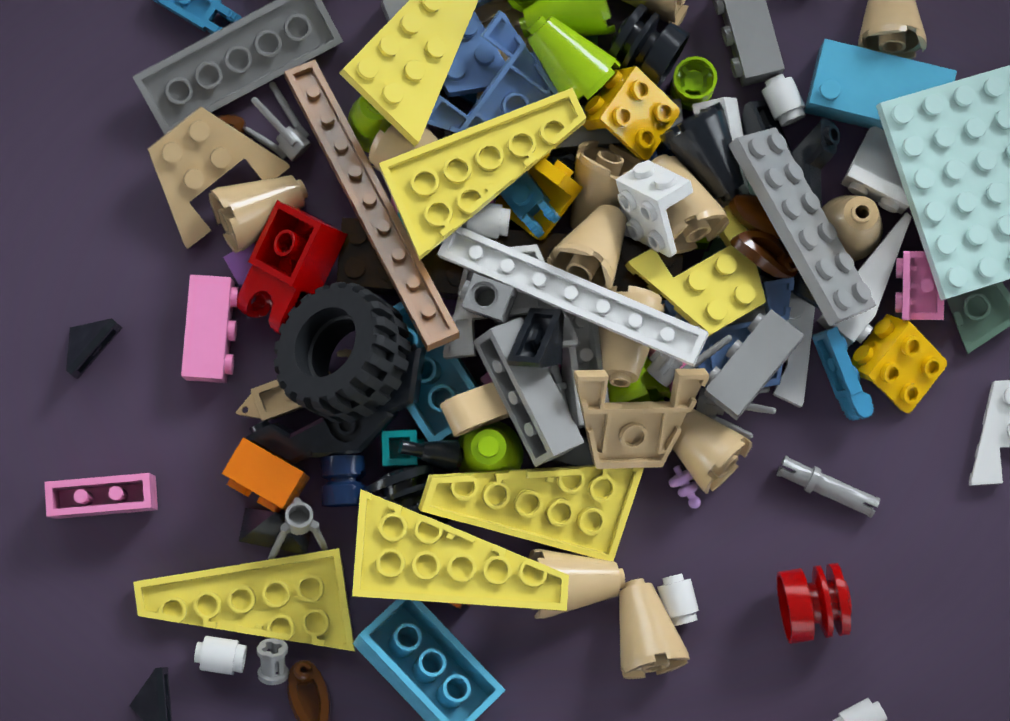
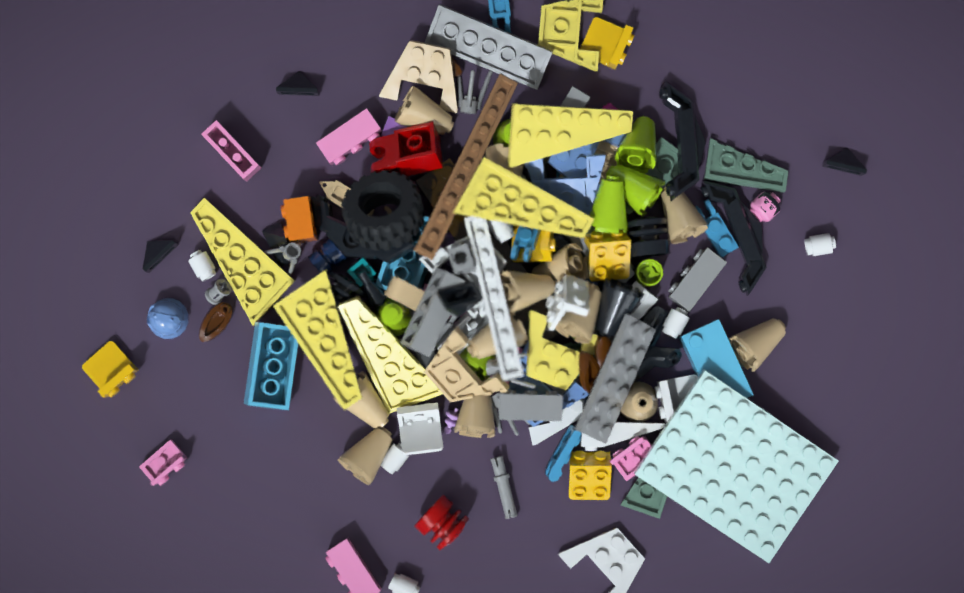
camera: 50 degrees right, 5 degrees up
none -> white bracket [397,403,443,455]

